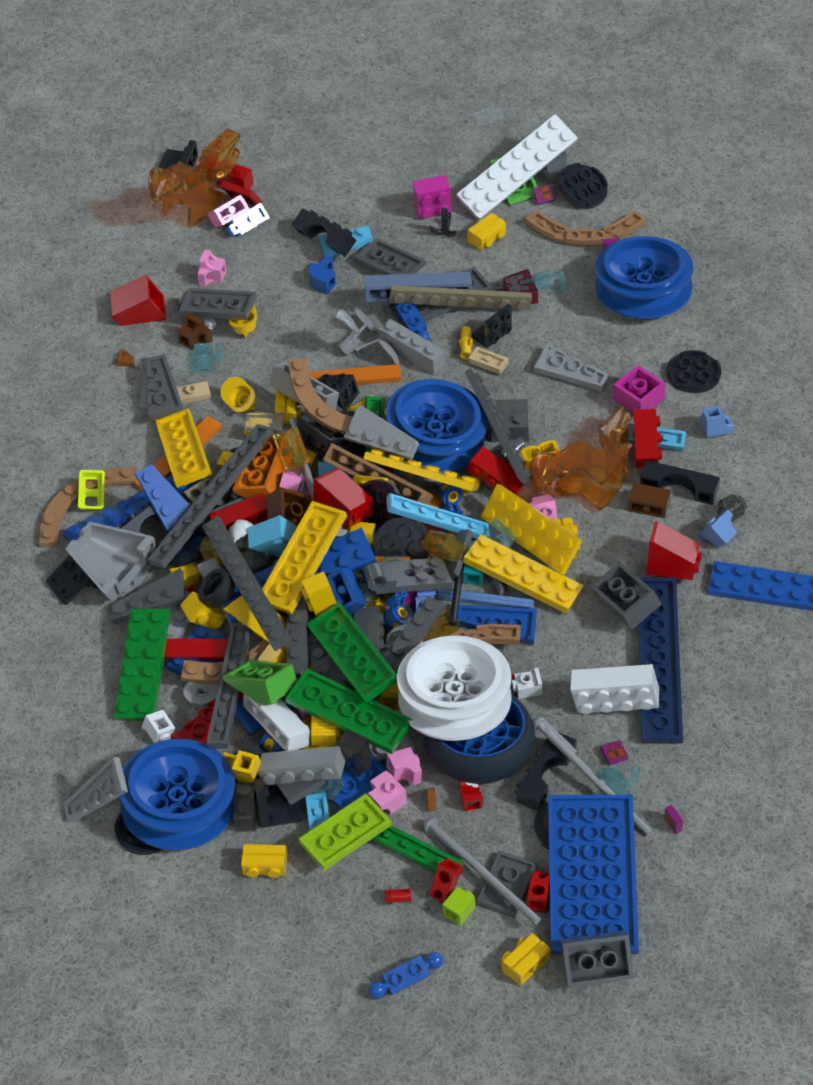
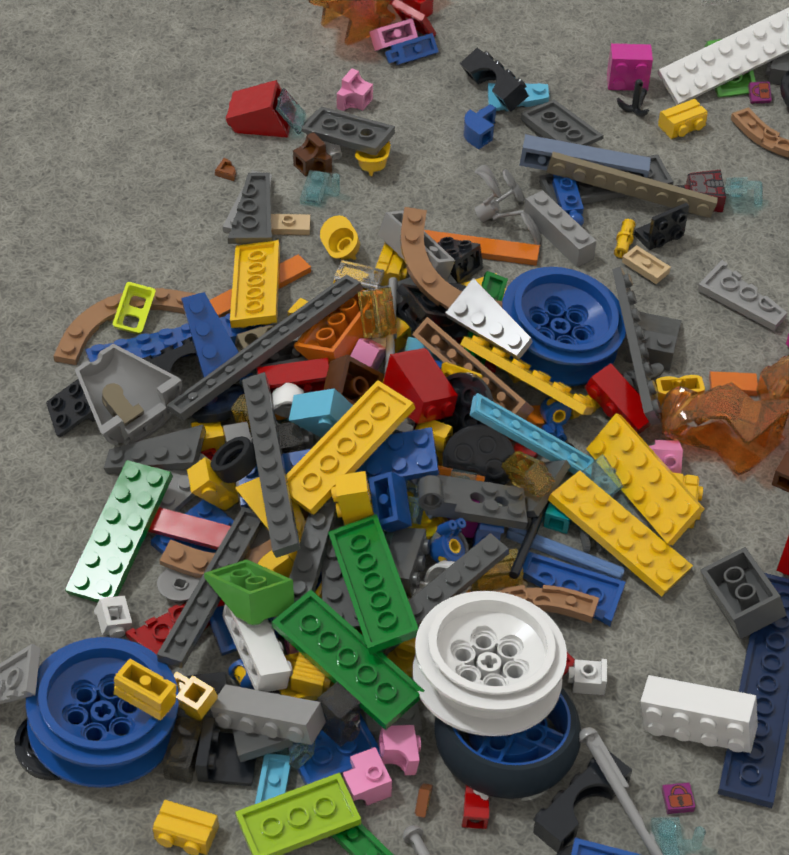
camera: 10 degrees right, 0 degrees up
none -> dark tan leg [102,383,144,426]
none -> yellow brick [114,659,177,720]
none -> clear light blue piece [276,88,306,135]
none -> orange tile [709,371,758,396]

